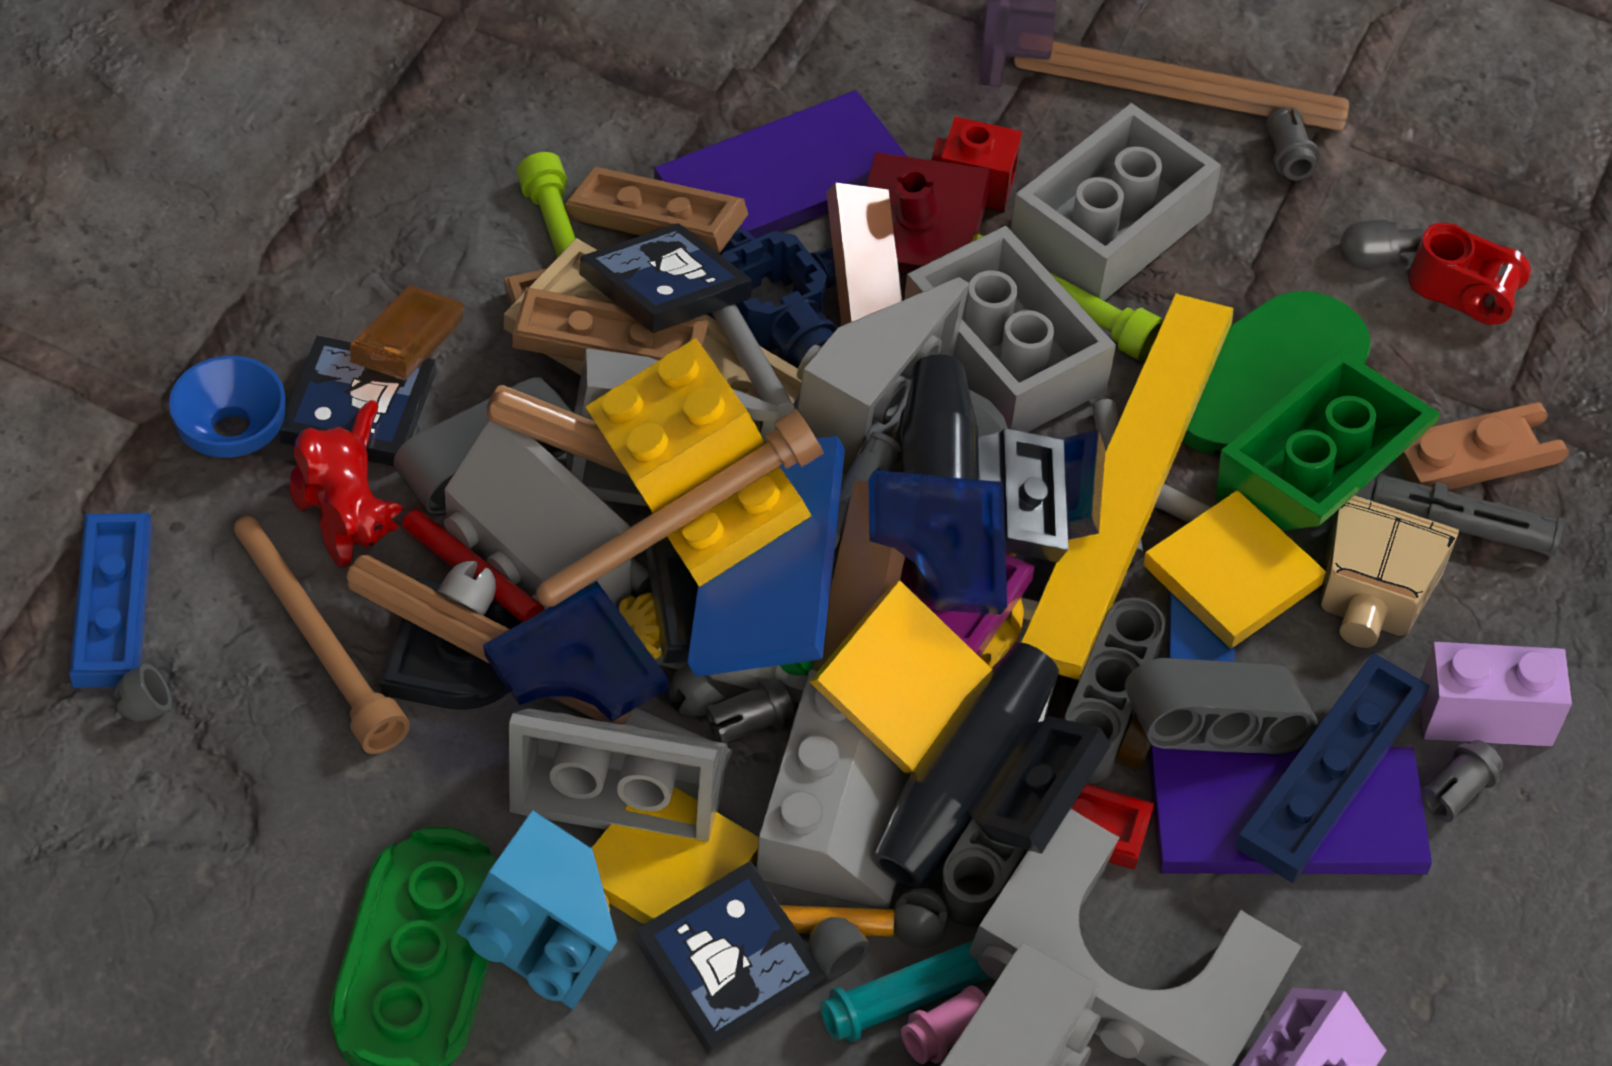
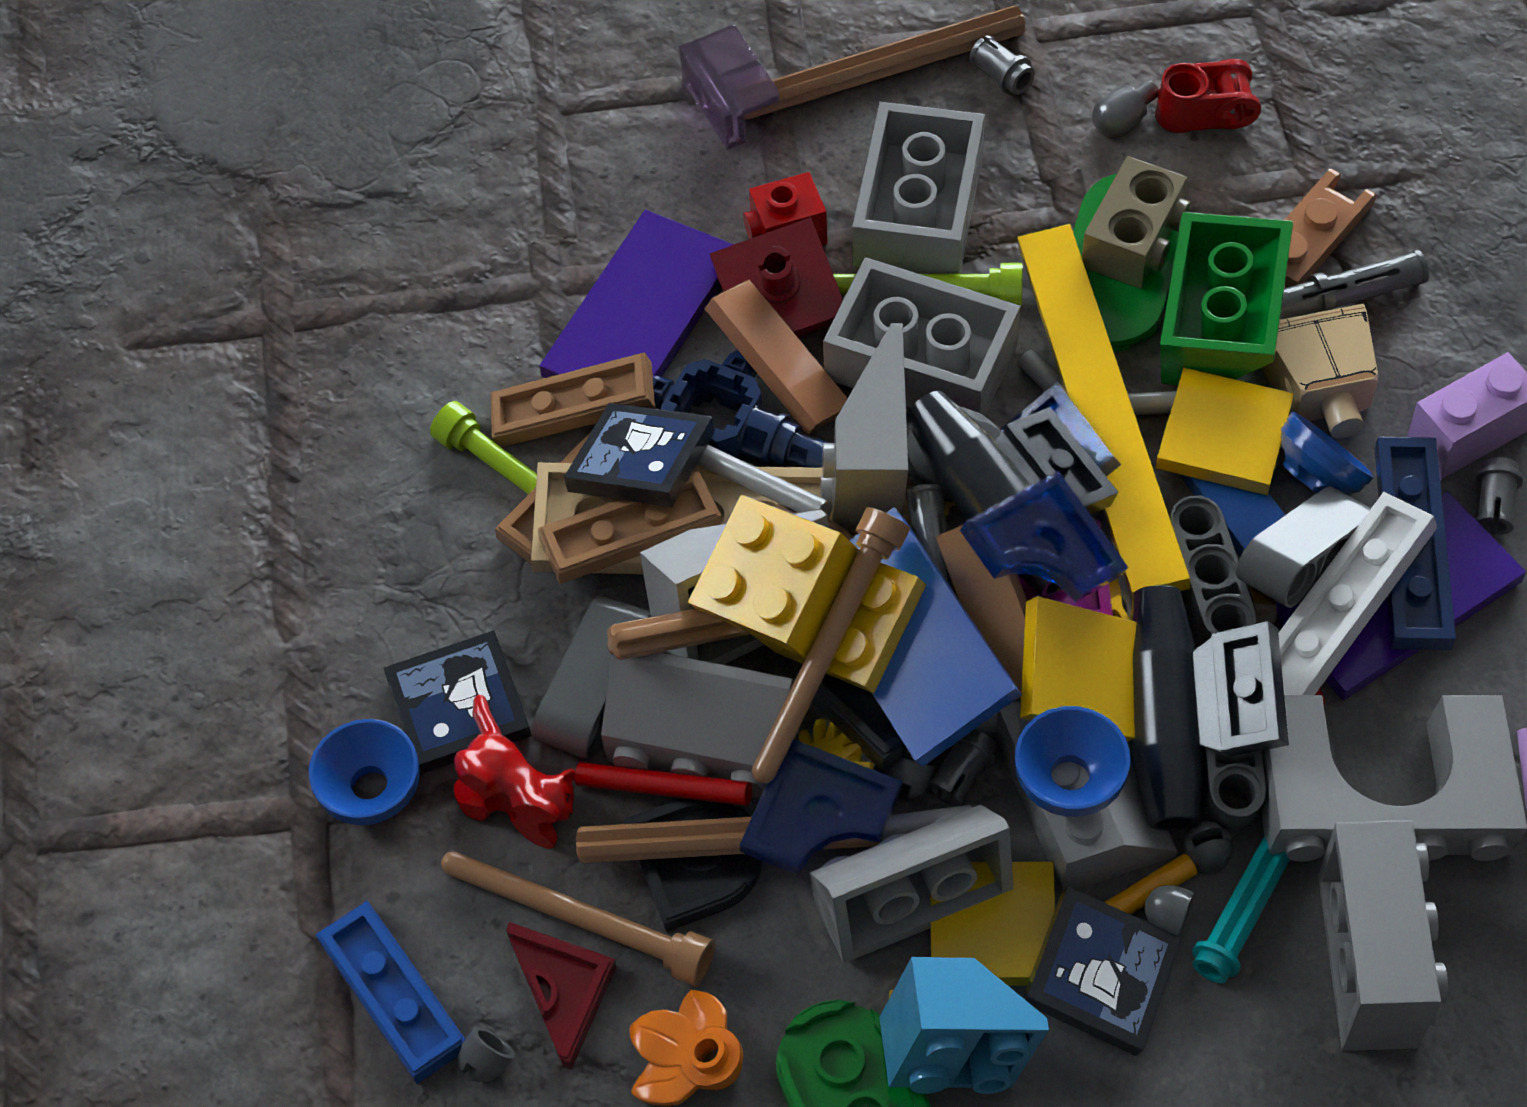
camera: 25 degrees left, 5 degrees up
clear orange tile [350,285,463,380] -> none
light grey hinge [438,561,496,616] -> none
bright pink pin [901,985,986,1064] -> none
none -> dark red tile [506,922,617,1070]
none -> orange plate [629,990,744,1106]
none -> blue piece [1015,706,1131,817]
none -> dark tan brick [1082,156,1191,289]
none -> white plate [1278,492,1437,695]
none -> blue piece [1281,411,1375,494]

